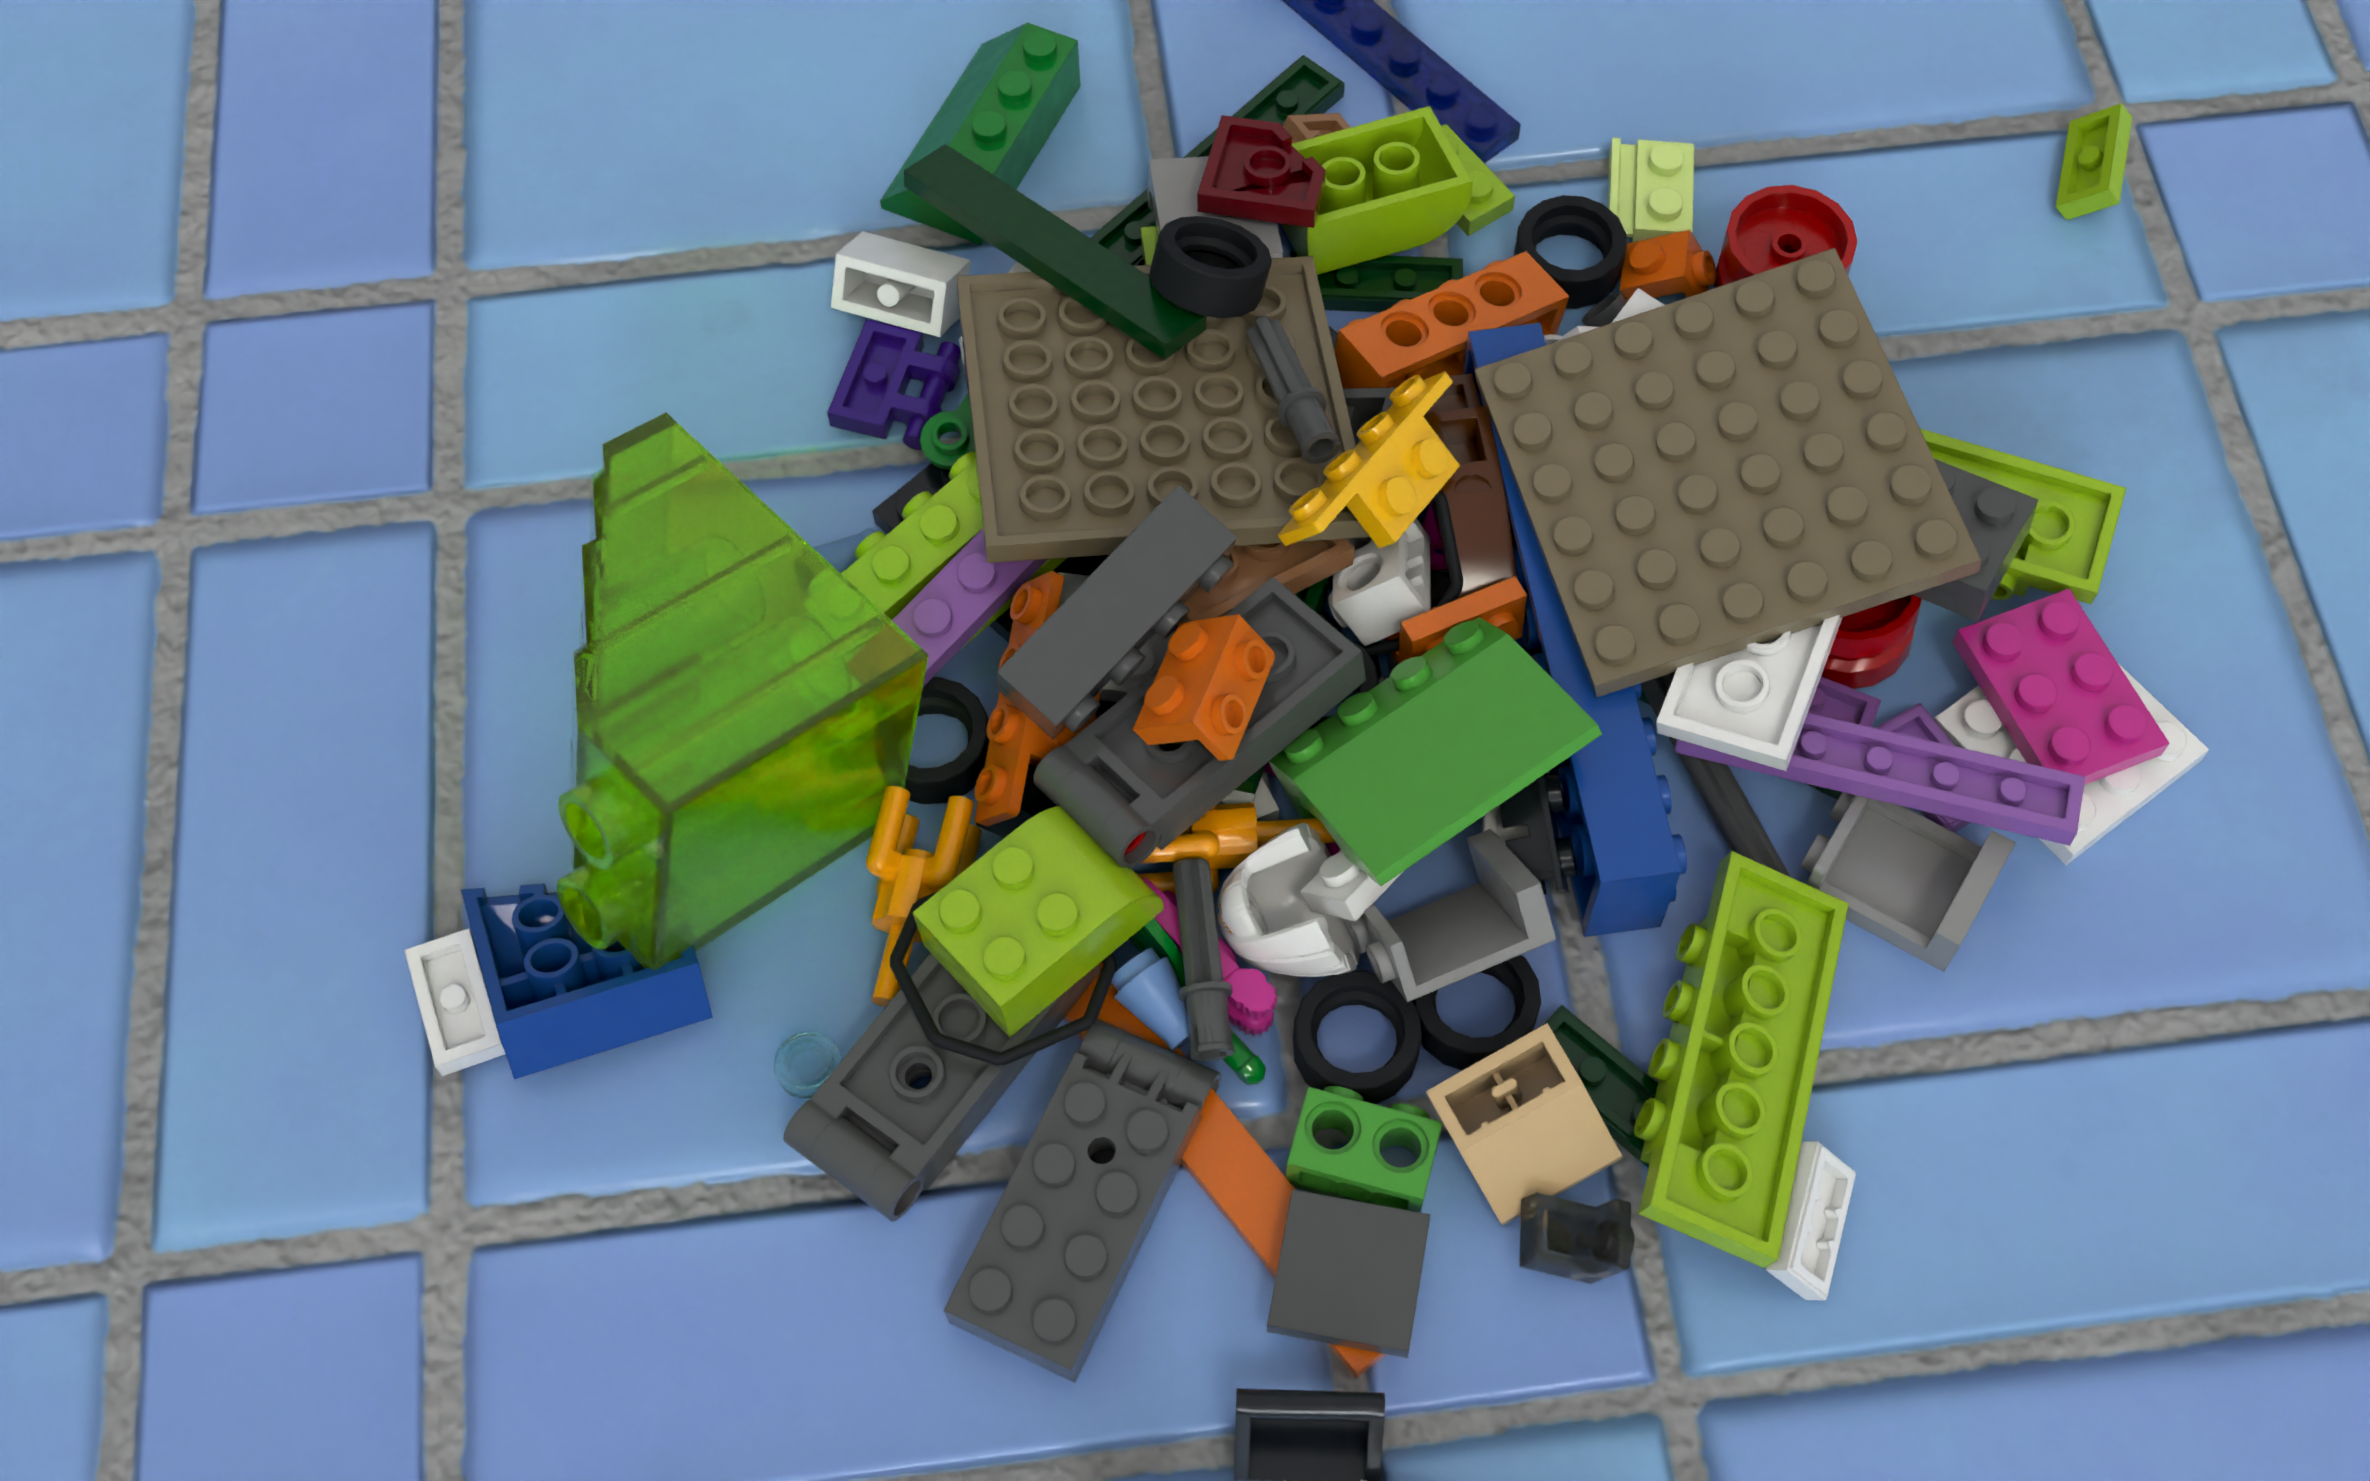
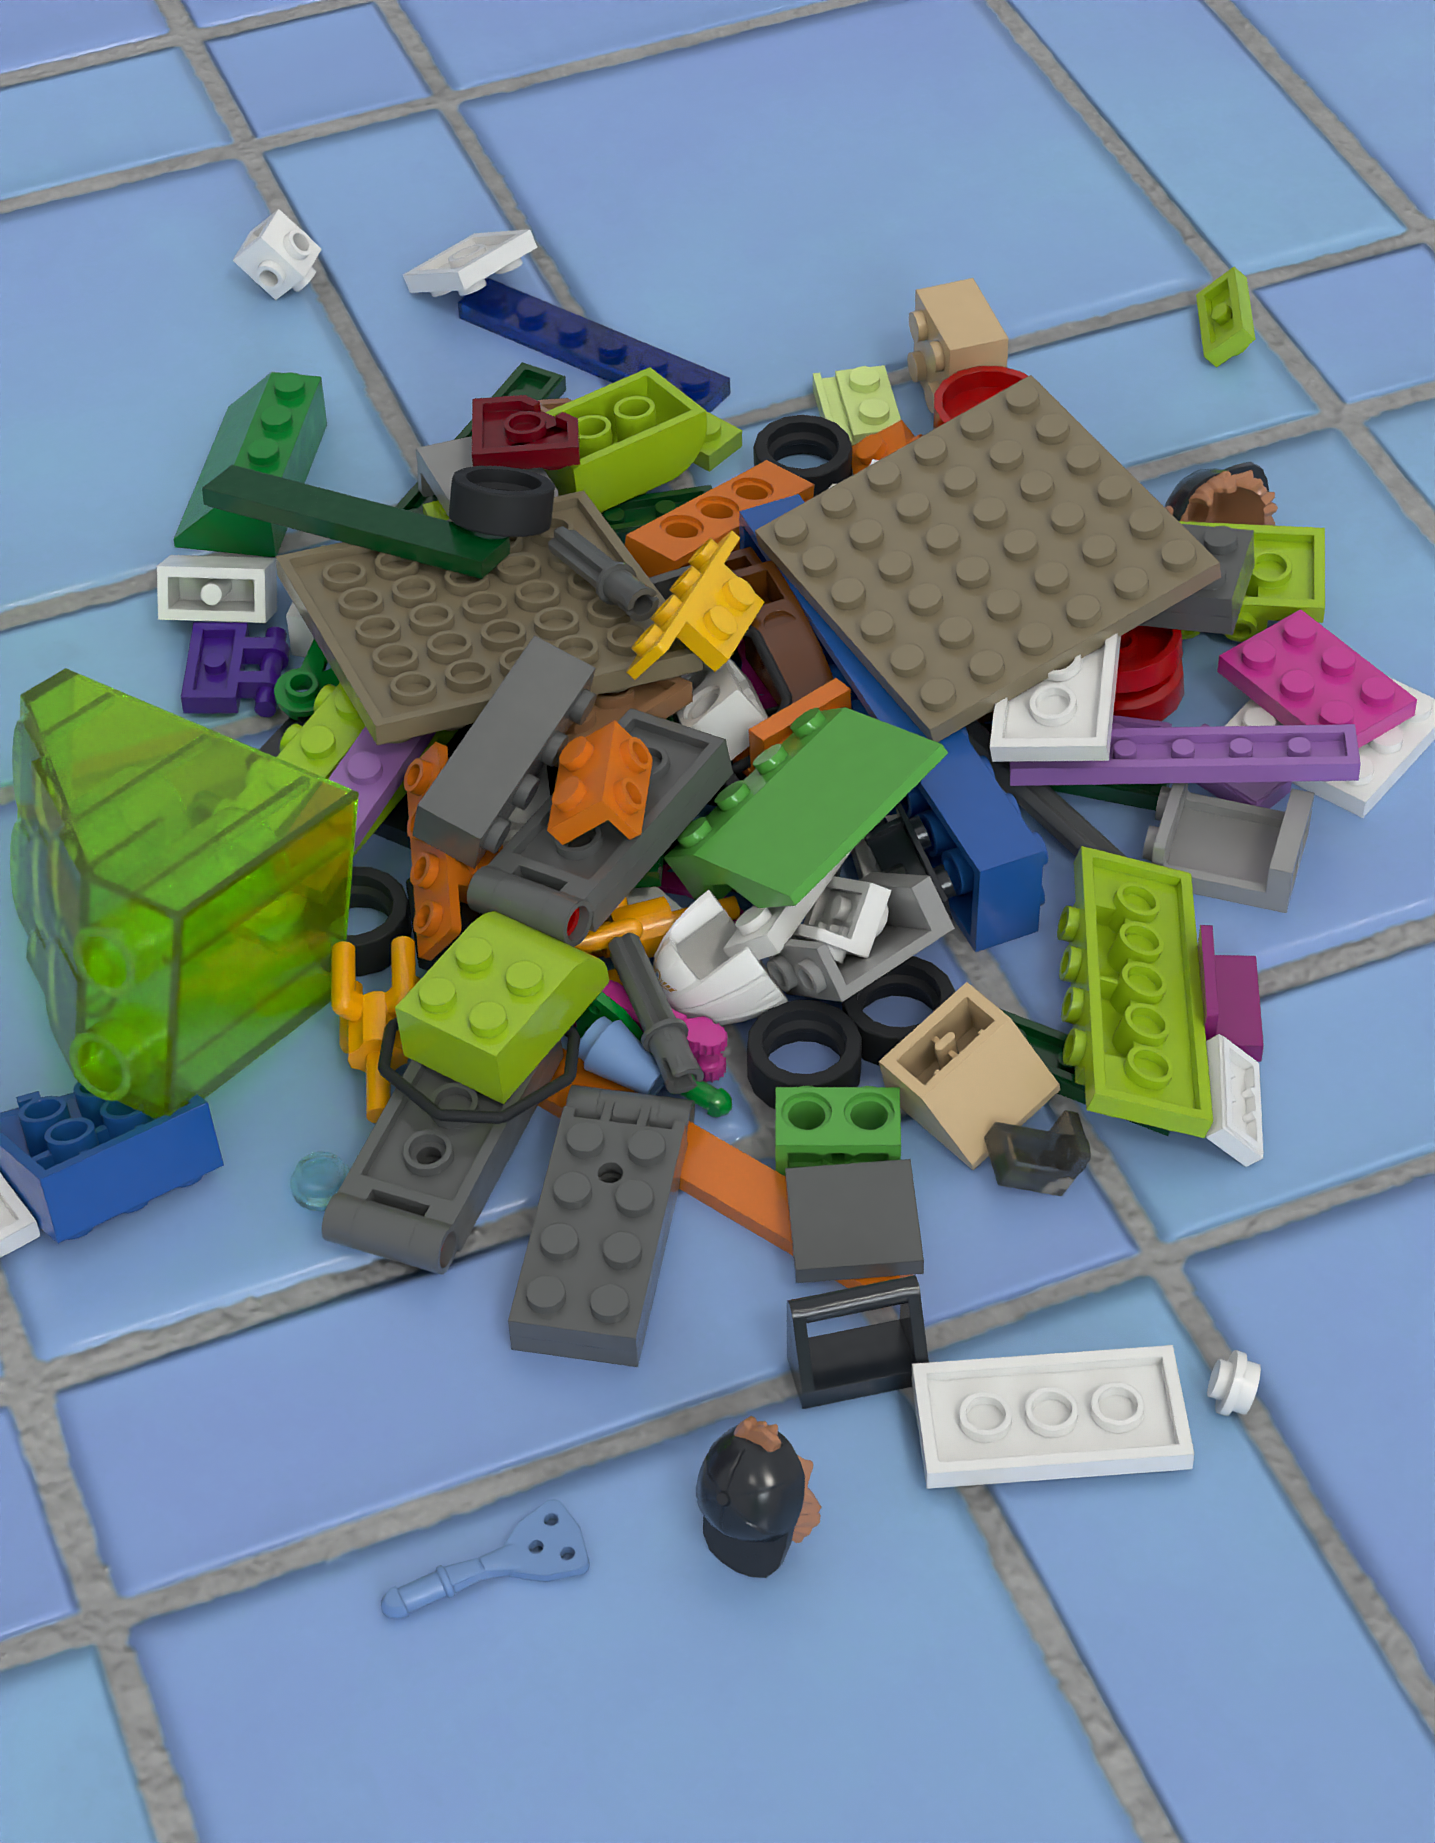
camera: 15 degrees left, 15 degrees down
none -> white bracket [790,876,891,964]
none -> tan brick [907,278,1009,413]
none -> nougat hair [1165,462,1278,526]
none -> magenta panel [1198,925,1264,1062]

